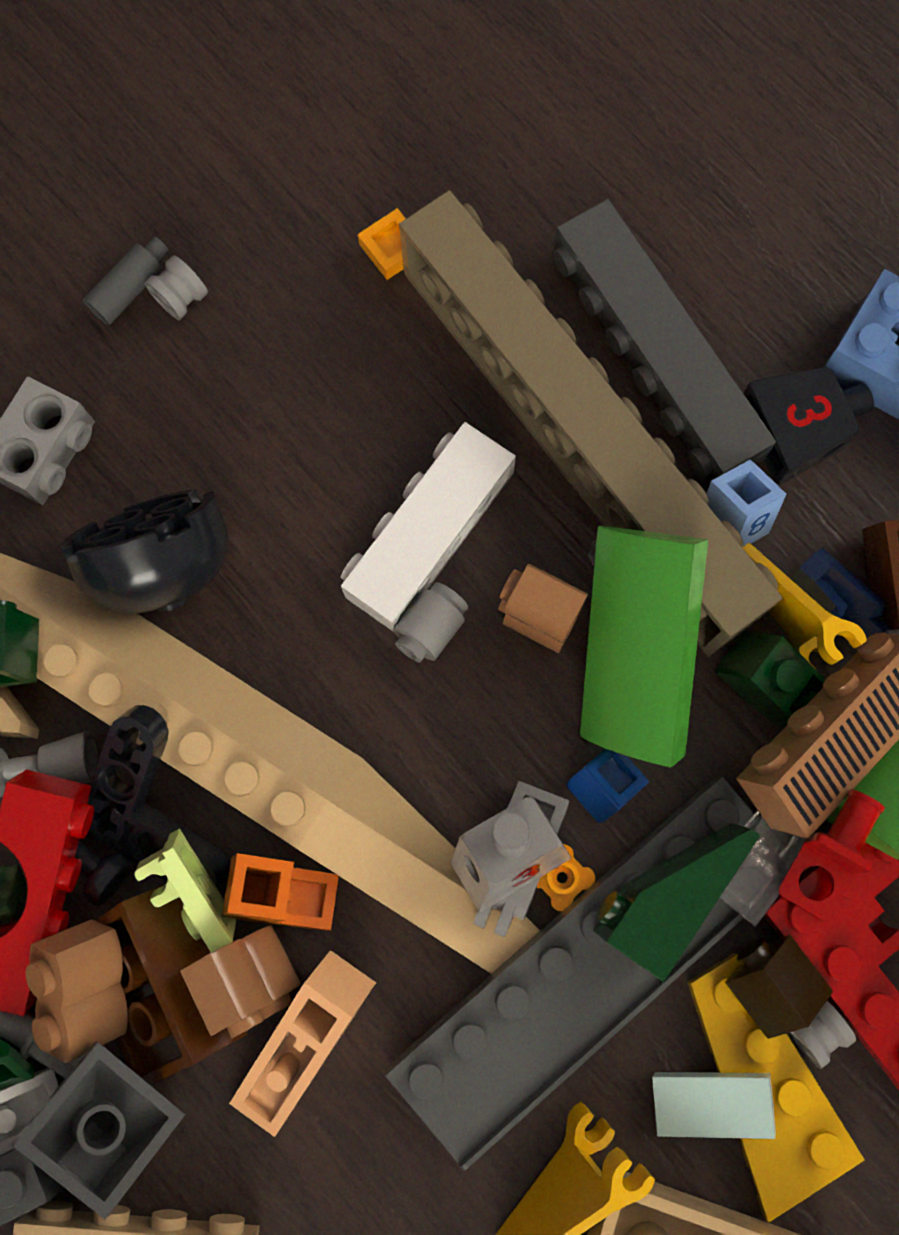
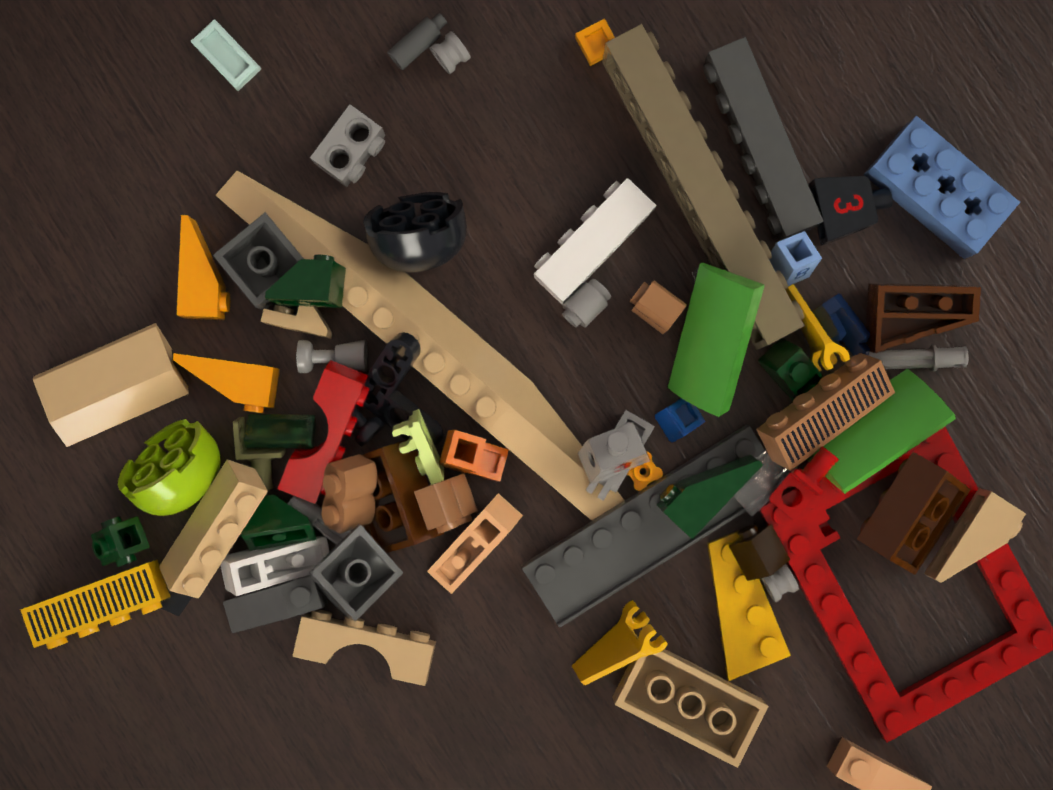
camera: 10 degrees right, 10 degrees up
light aqua tile [652,1072,776,1139] -> none

